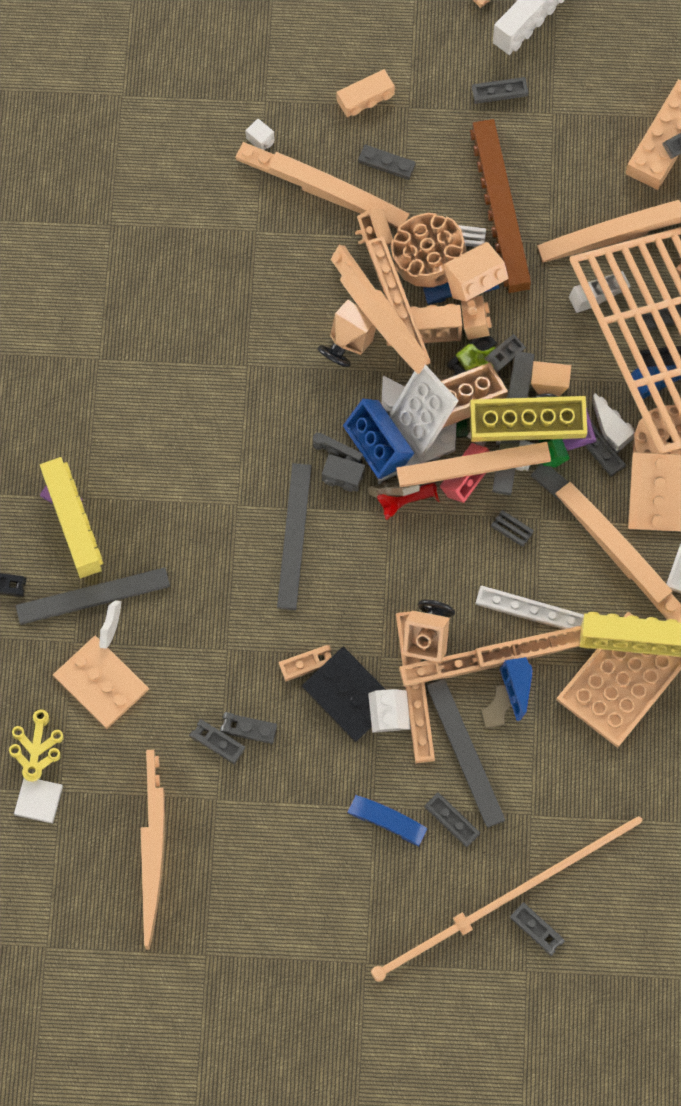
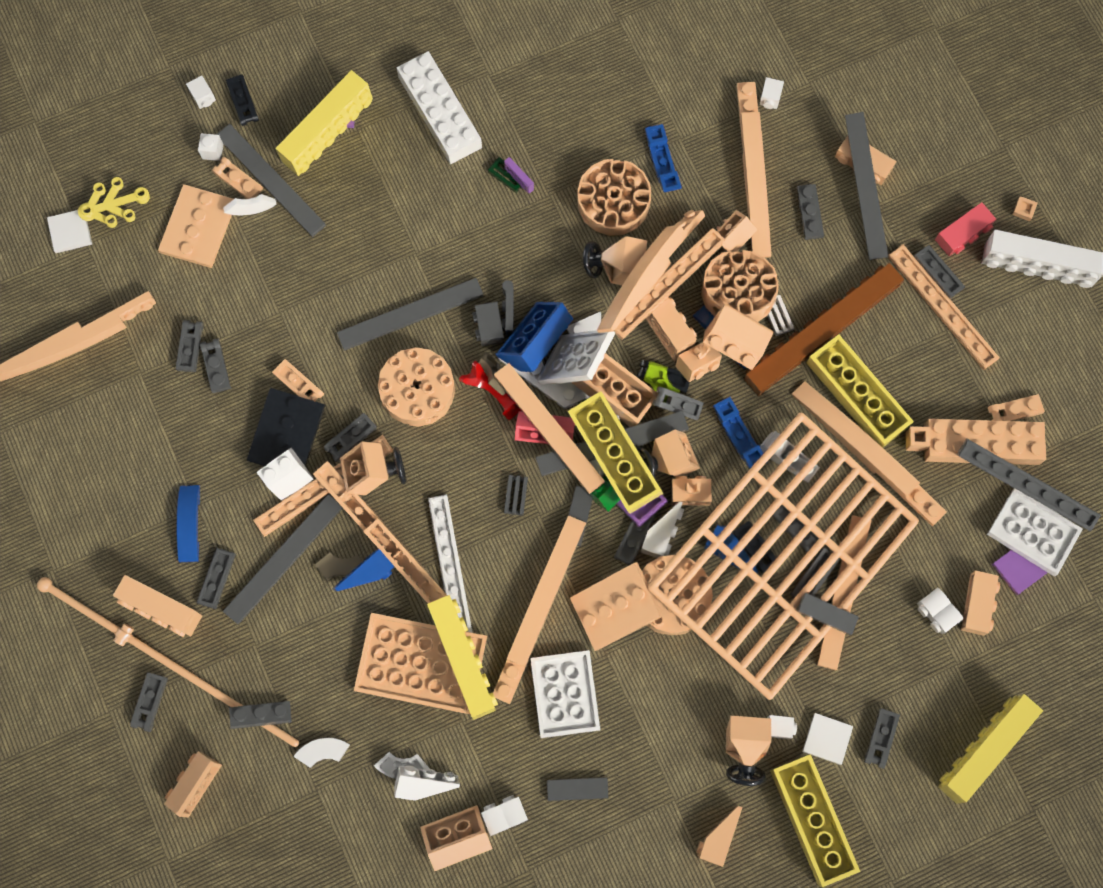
camera: 60 degrees right, 5 degrees up
none -> light nougat brick [113,575,202,637]
none -> light nougat slope [164,751,222,818]
none -> white brick [198,133,223,161]
none -> light nougat plate [211,157,263,199]
none -> dark grey plate [229,701,292,729]
none -> white tile [294,738,350,768]
none -> dark grey plate [324,413,377,462]
none -> light nougat brick [378,347,455,427]
none -> white brick [396,51,482,164]
none -> dark green tile [488,157,521,193]
none -> medium lavender tile [504,157,534,194]
none -> light nougat brick [577,159,651,236]
none -> blue slope [645,124,682,193]
none -> light nougat brick [671,476,712,506]
none -> blue slope [713,397,768,469]
none -> light yellow brick [807,335,914,448]
none -> dark grey tile [845,112,888,261]
none -> light nougat tile [888,244,1000,370]
none -> light nougat brick [906,426,930,451]
none -> coral brick [935,202,996,256]
none -> light nougat plate [988,394,1045,421]

